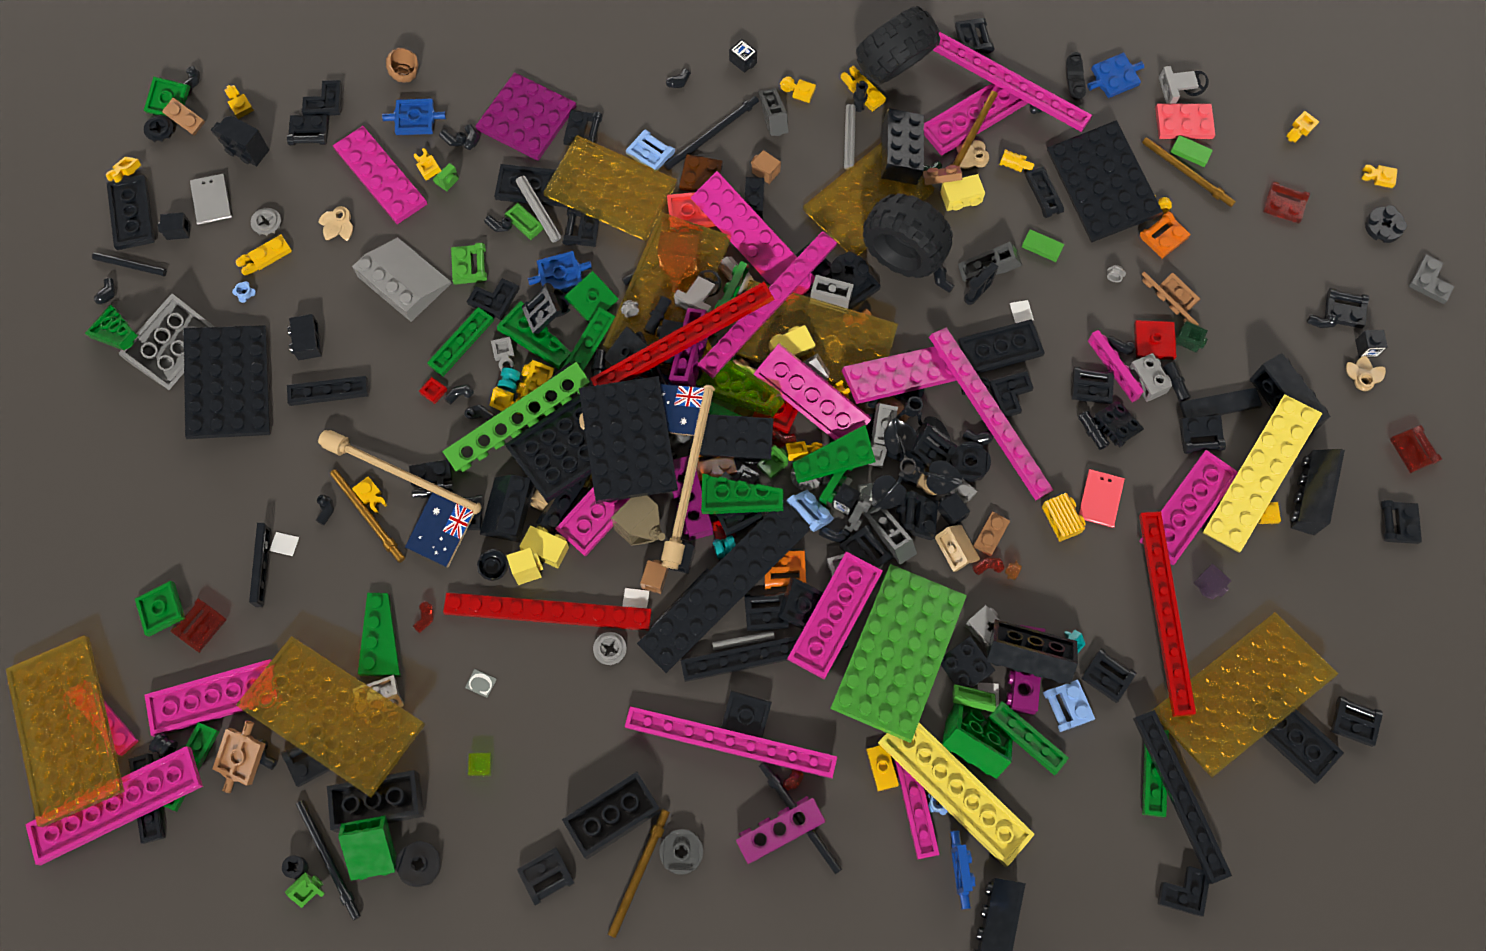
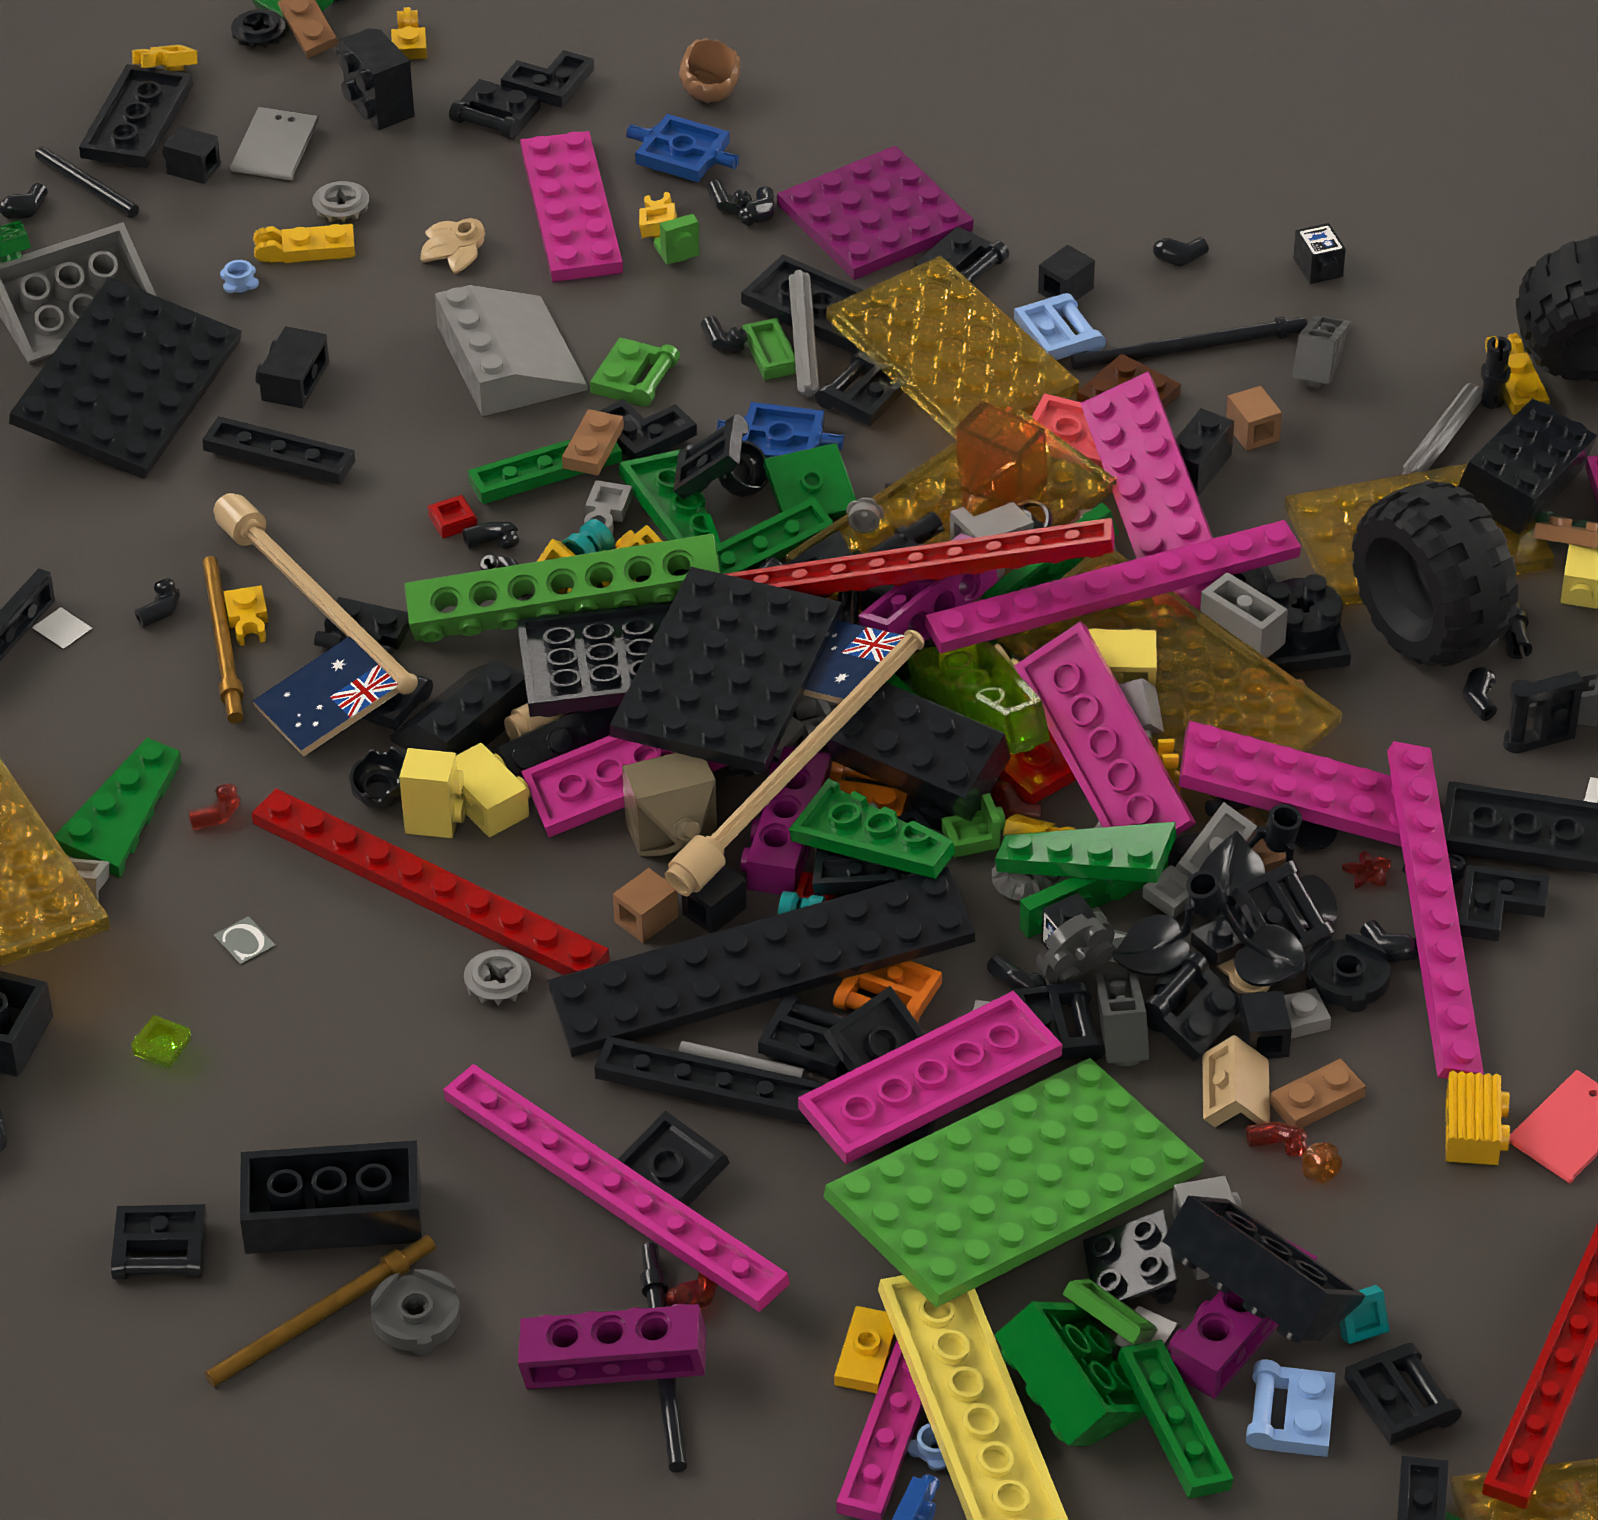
camera: 30 degrees right, 25 degrees down
white sticker [623,588,649,608] -> none
yellow plate [780,77,816,103] -> none
light blue plate [786,490,834,532] -> none
none -> medium nougat plate [562,409,624,476]
none -> black brick [1038,245,1095,301]
none -> clear red plant [1342,850,1392,889]

